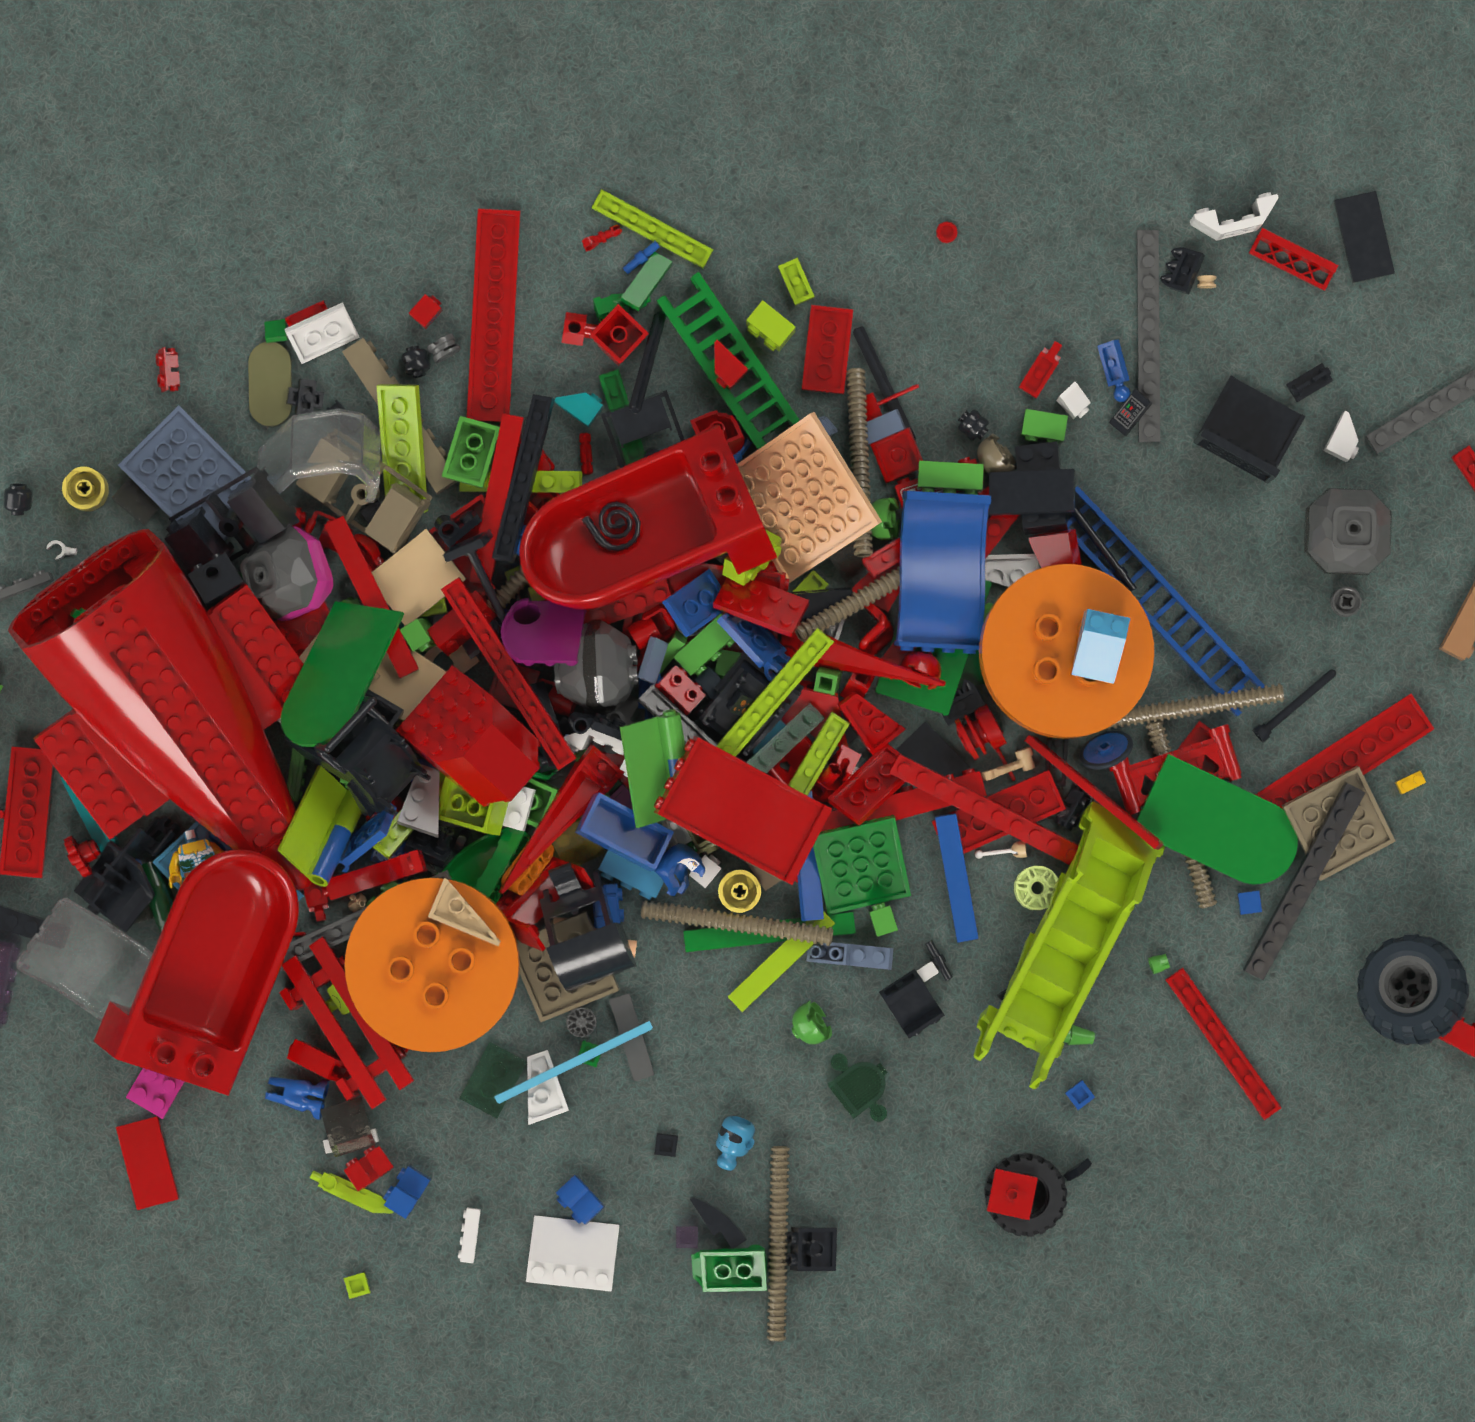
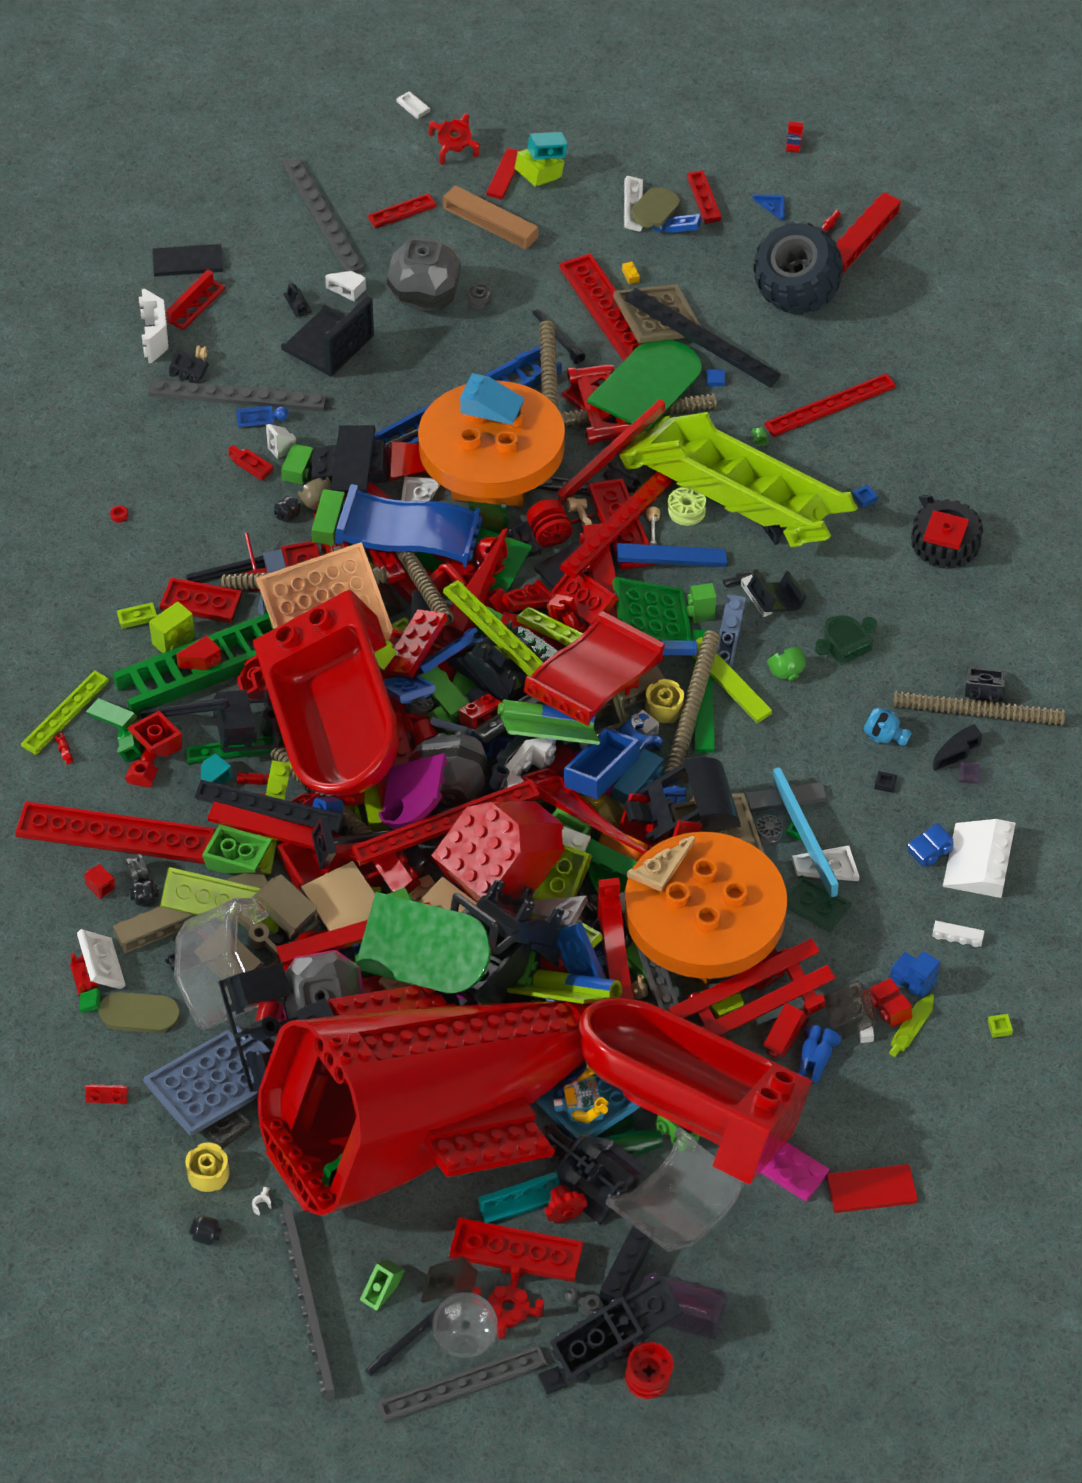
camera: 85 degrees left, 35 degrees down
black piece [286,379,324,417] -> none
black plate [434,509,482,548] -> none
black piece [582,501,641,551] -> none
blue bar [623,241,660,274] -> none
green slope [691,1244,767,1292] -> none
blue wheel [1079,731,1133,770] -> none
black tile [1109,389,1152,436] -> none

